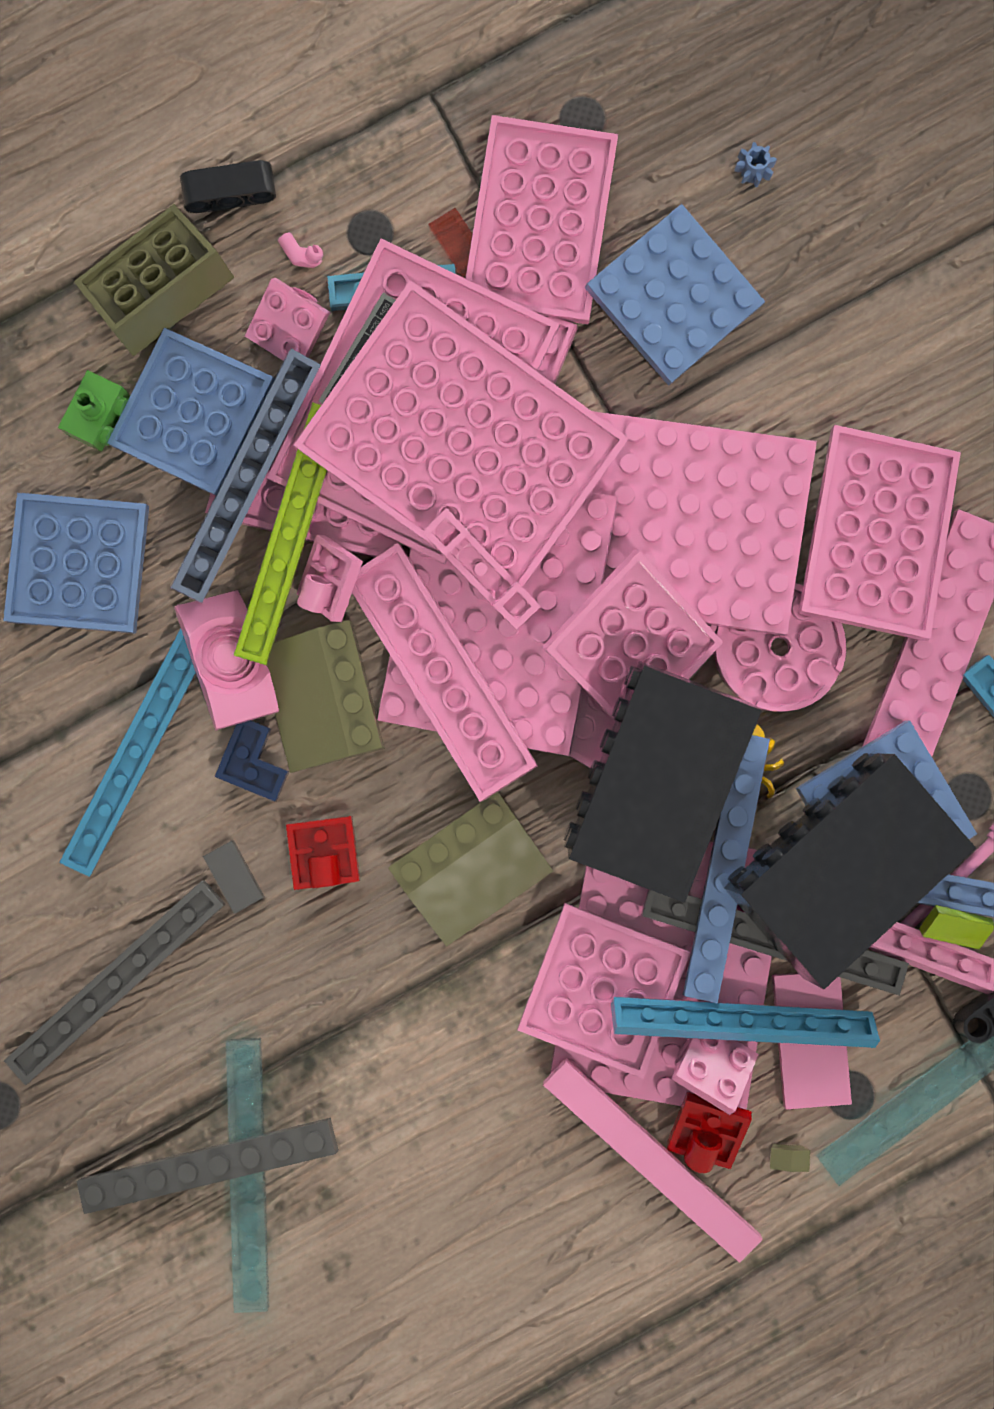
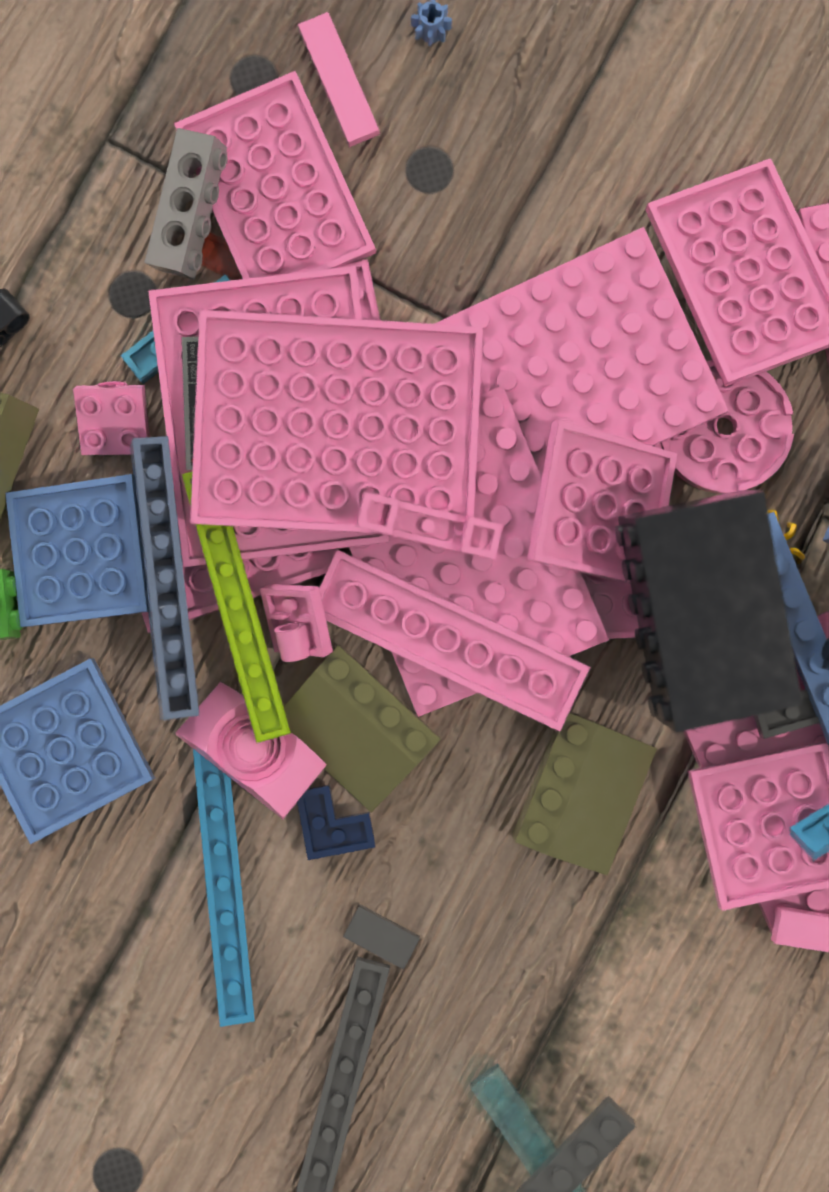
camera: 30 degrees left, 0 degrees up
bright pink arm [278,232,323,268] -> none
red plate [286,816,360,890] -> none
medium blue plate [585,204,765,386] -> none
none -> light grey brick [144,128,228,280]
none -> bright pink tile [298,12,380,147]

